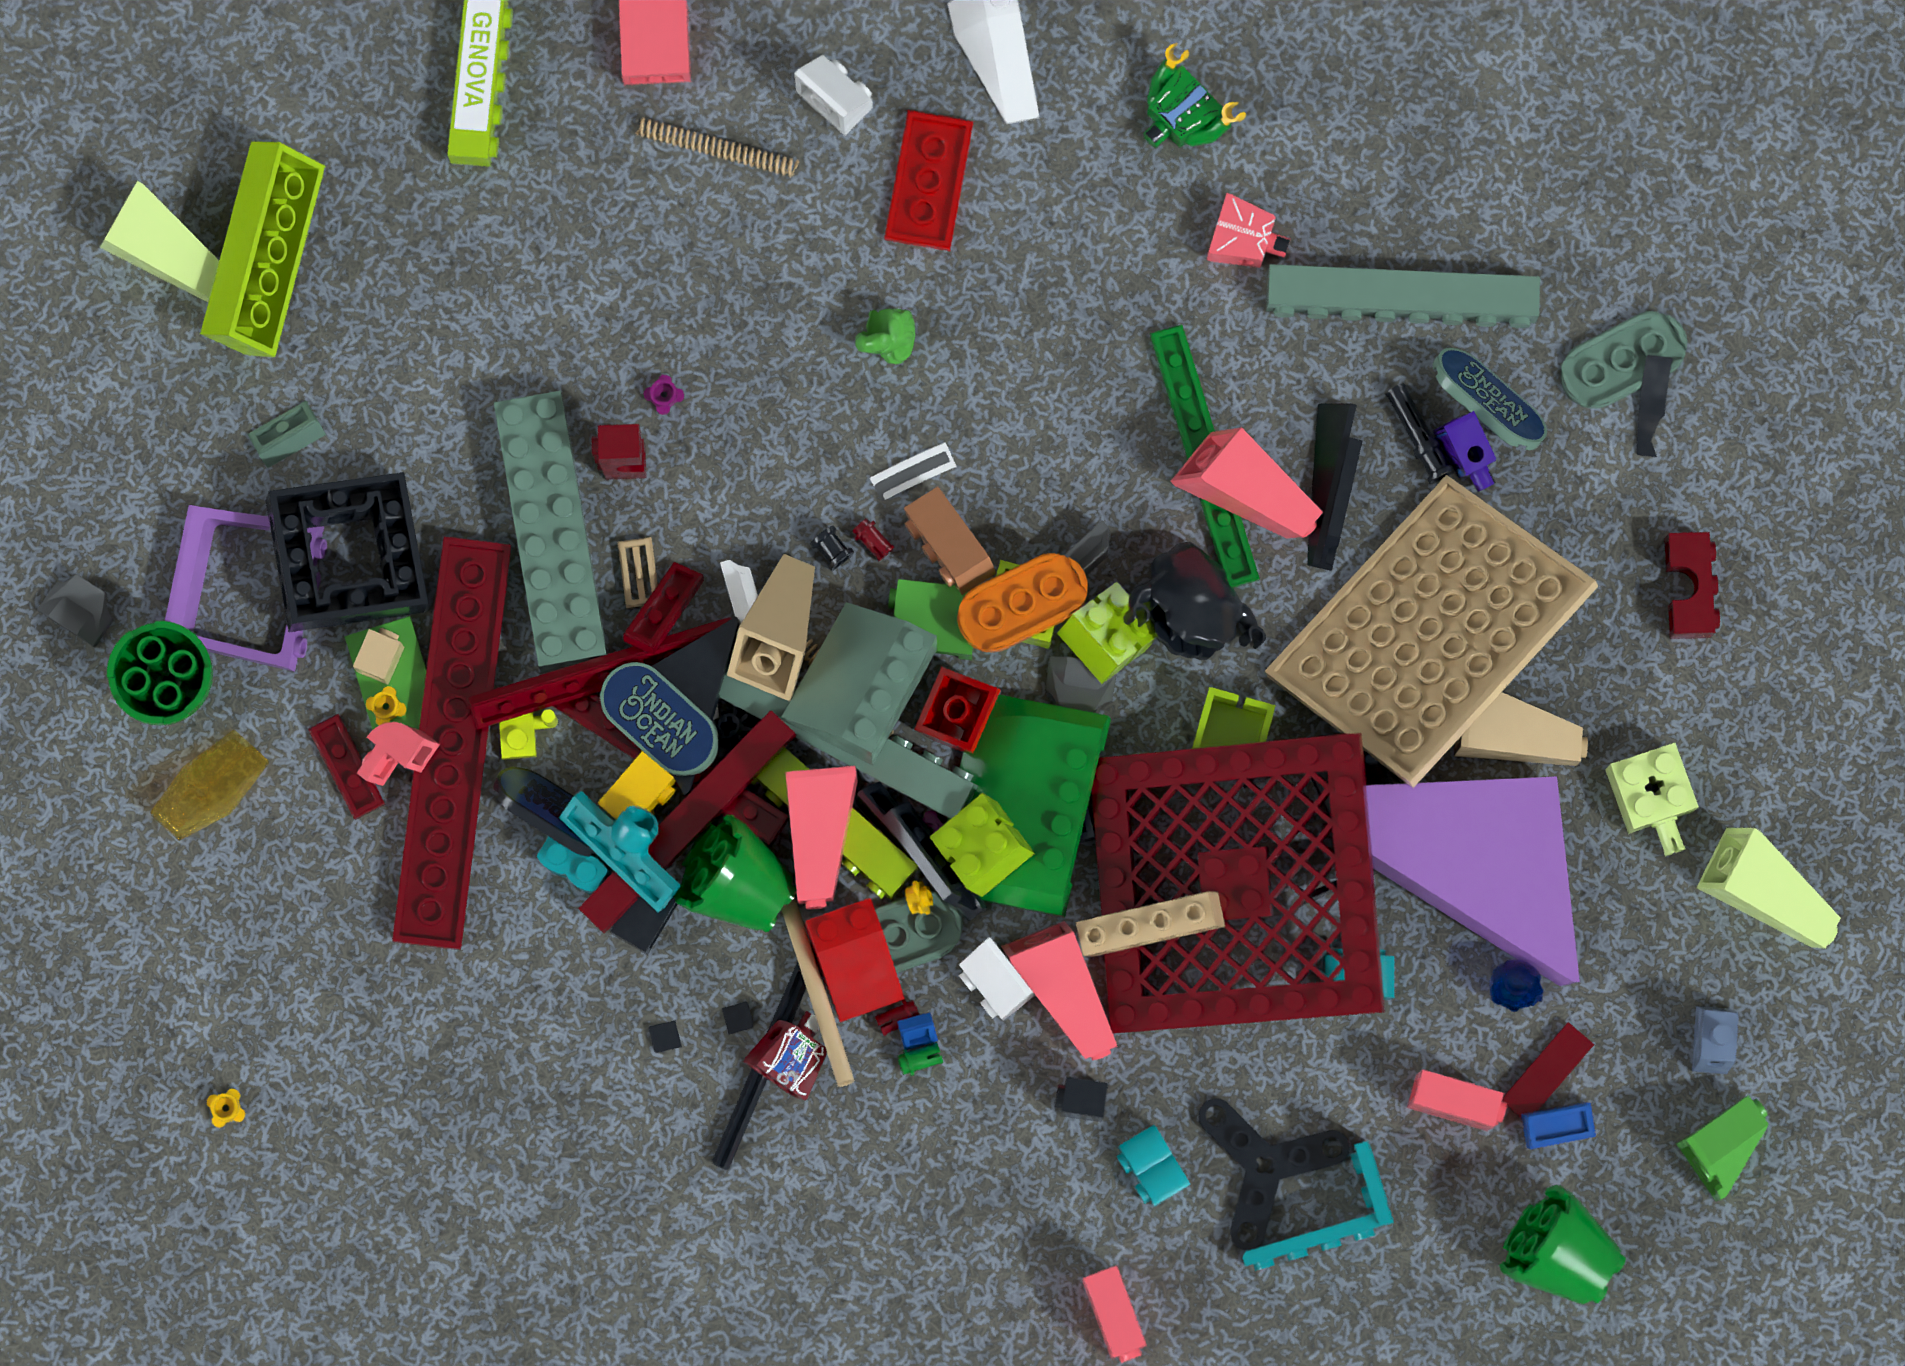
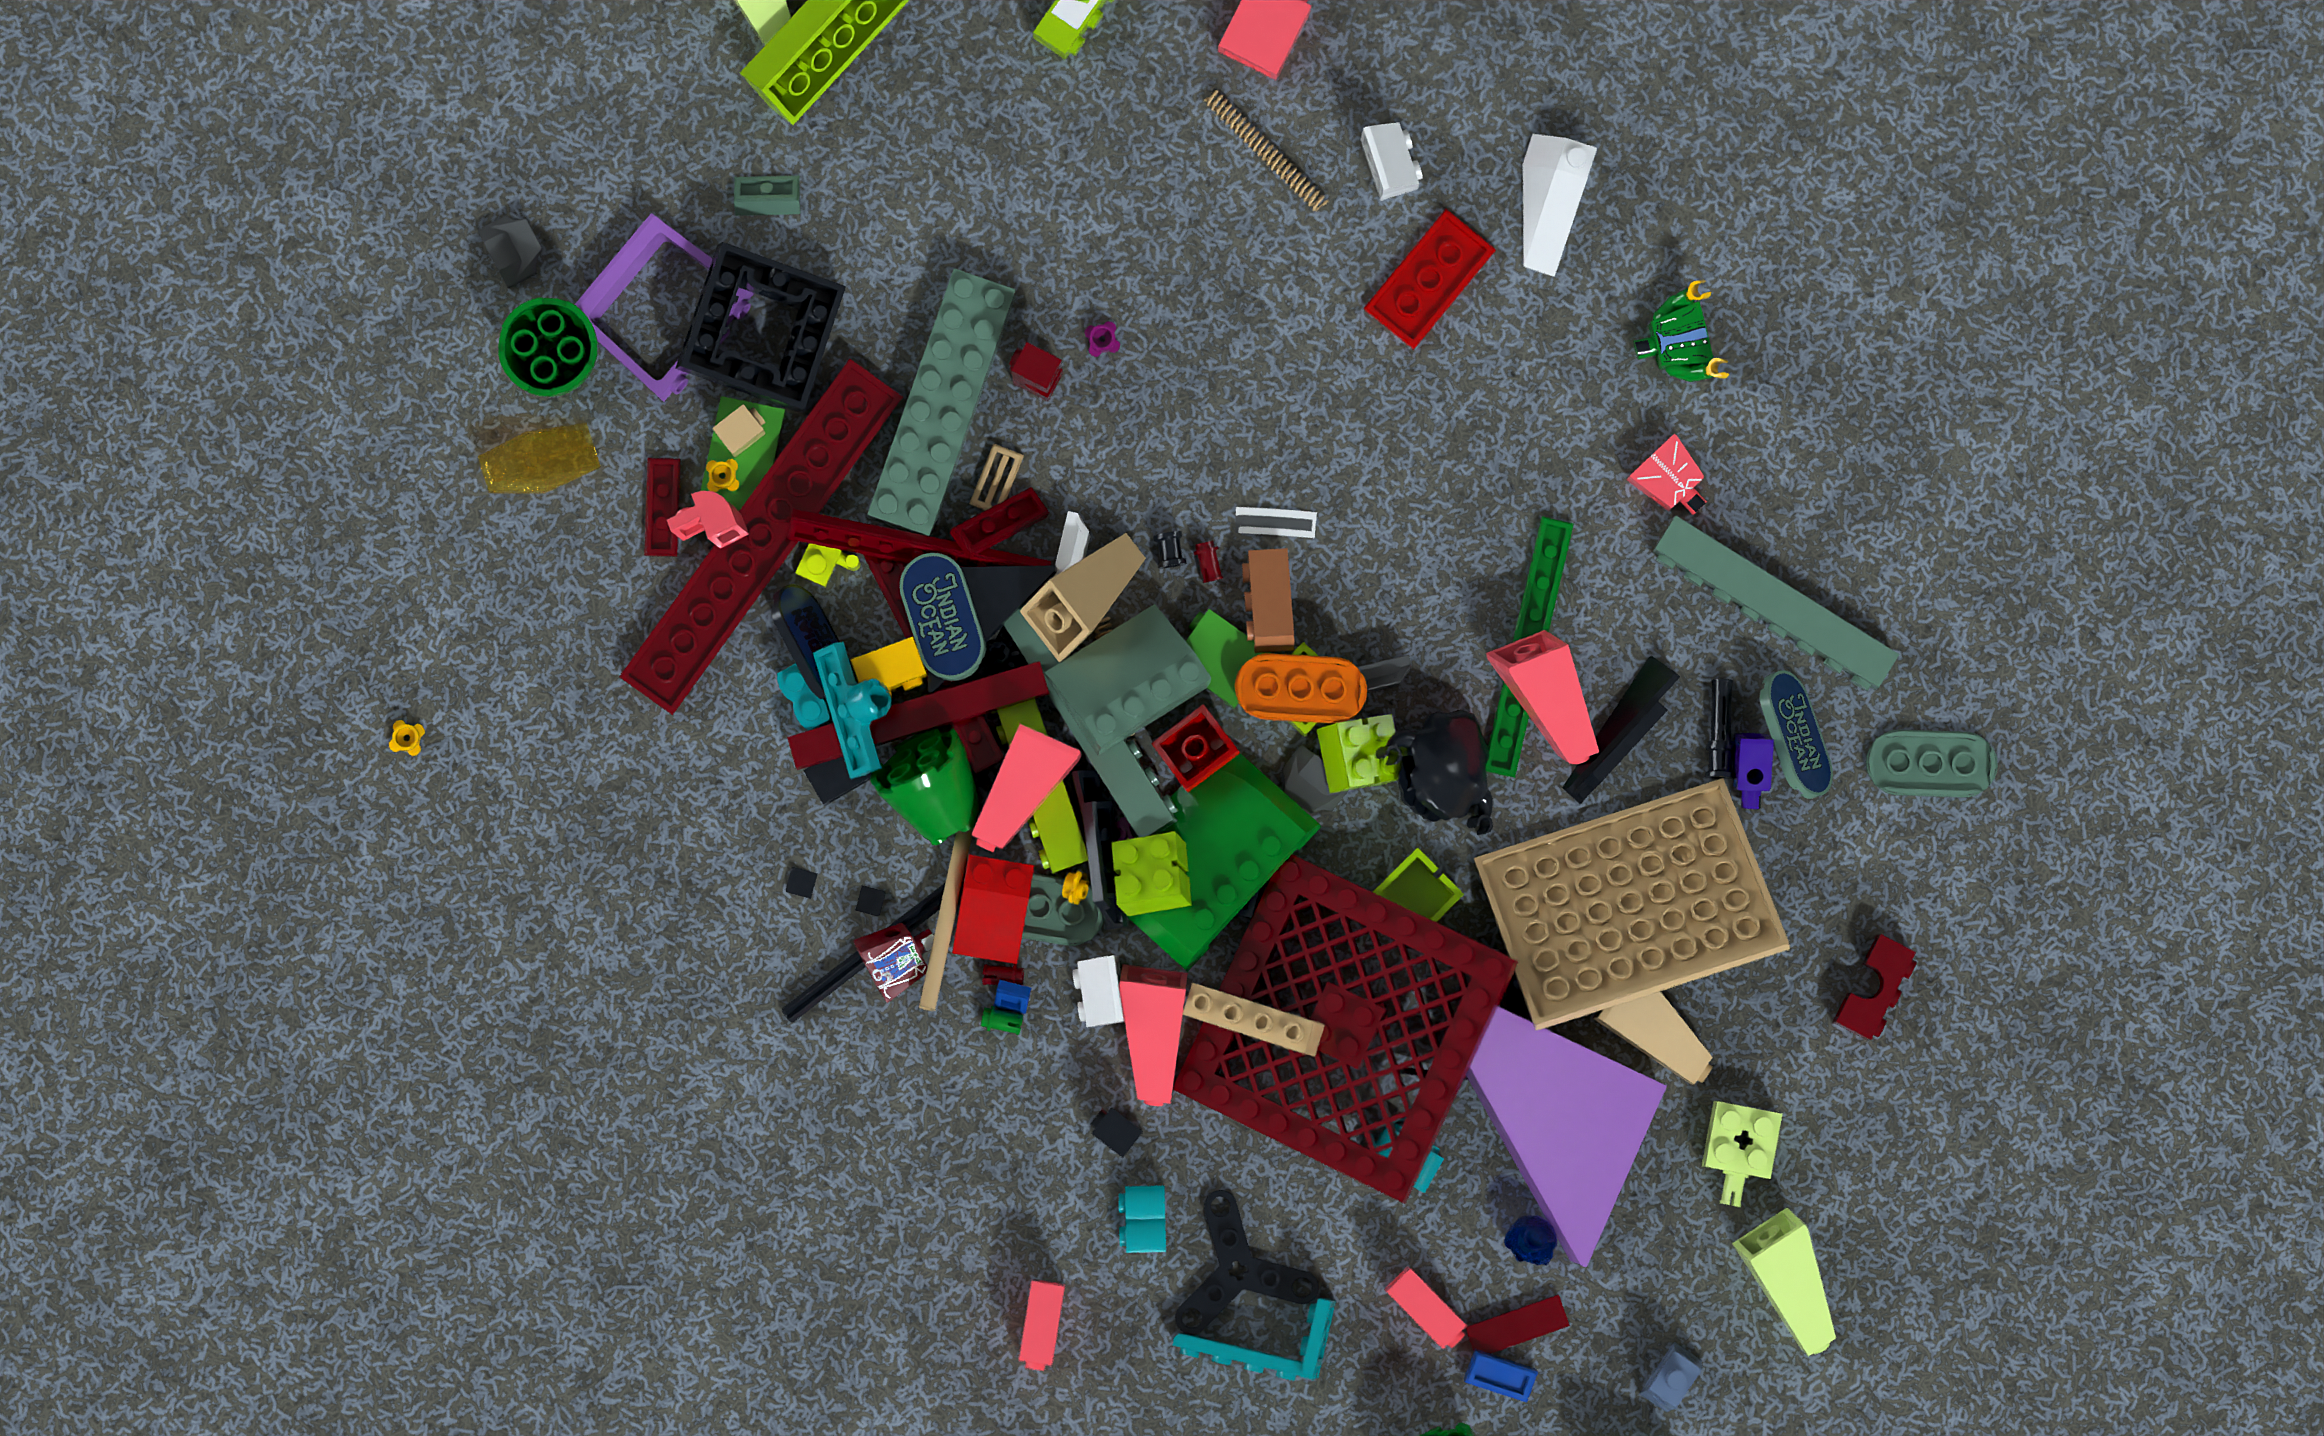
camera: 25 degrees right, 5 degrees up
bright green hair [855,309,915,364] -> none
black sticker [1636,355,1672,457] -> none

